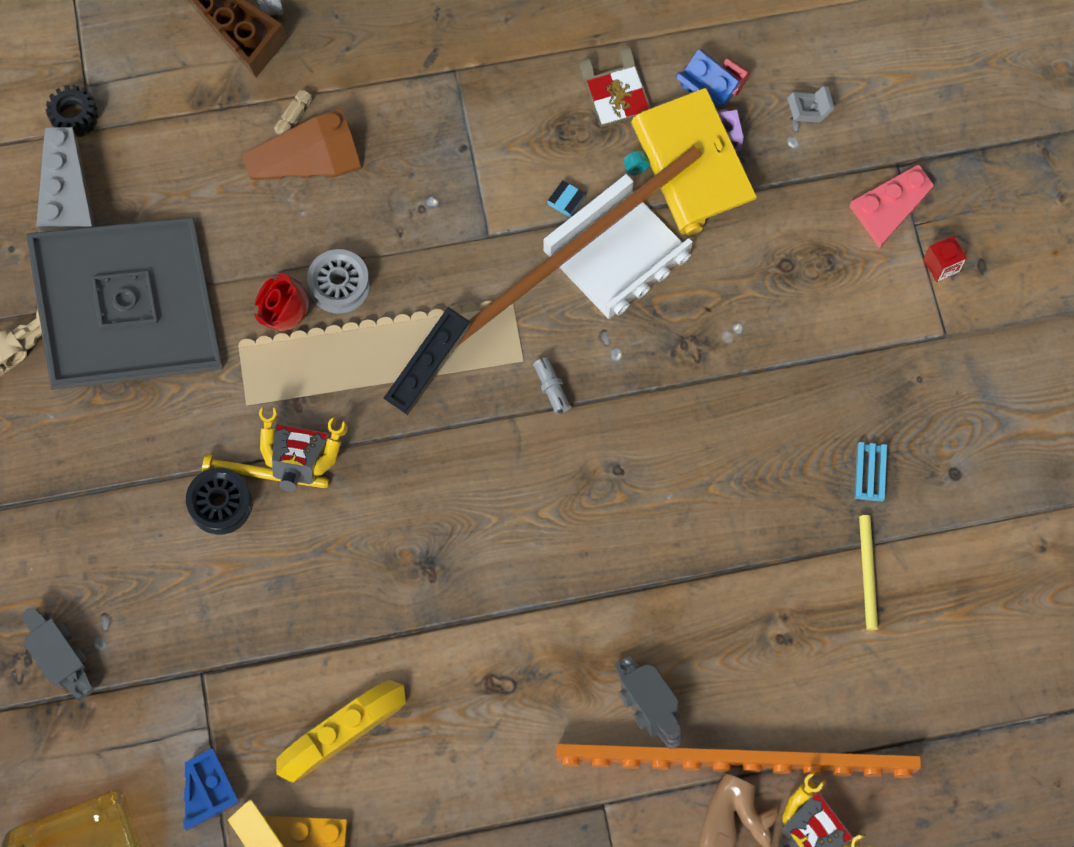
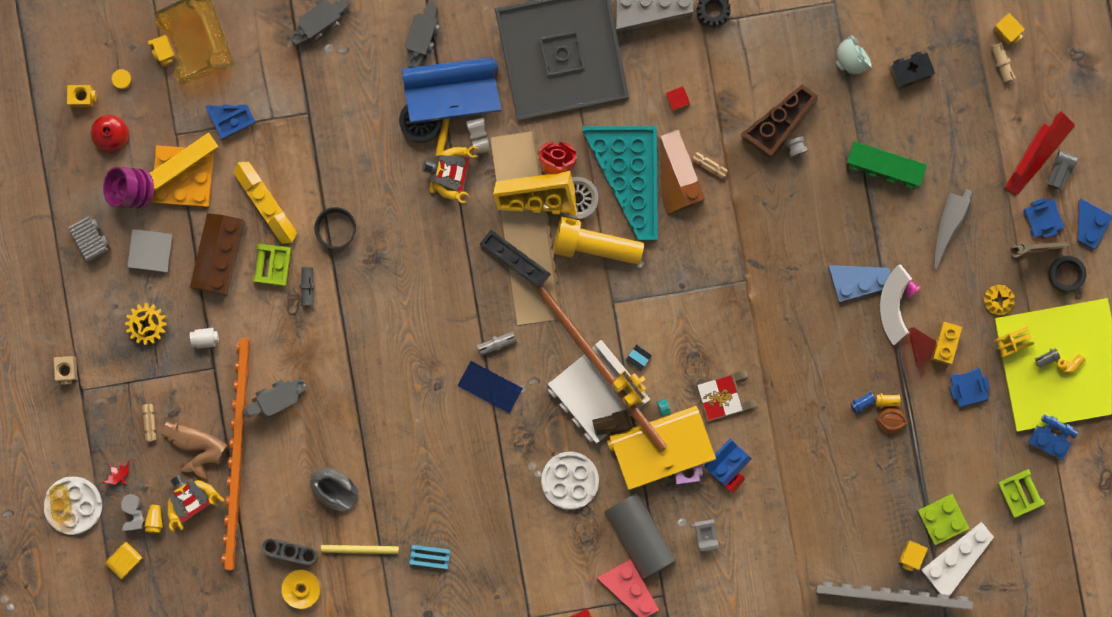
camera: 90 degrees right, 15 degrees up
none -> reddish brown slope [190,213,245,296]
none -> white brick [190,328,219,349]
none -> lime plate [252,244,291,286]
none -> dark grey beam [262,539,318,565]
none -> yellow dish [282,570,320,609]
none -> dark grey pin [300,267,315,306]
none -> dark grey hair [310,467,358,512]
none -> black tyre [314,207,356,249]
none -> blue door [402,57,501,124]
none -> dark grey hinge [405,2,440,68]
none -> clear blue piece [457,361,523,413]
none -> light grey leg [466,118,490,155]
none -> yellow wedge [493,171,577,216]
none -> white tile [541,452,599,510]
none -> yellow piece [553,217,644,265]
none -> teal wing [582,126,658,241]
none -> dark brown piece [592,409,633,436]
none -> dark grey brick [604,493,676,579]
none -> yellow hips [612,370,646,407]
none -> red tile [665,86,690,111]

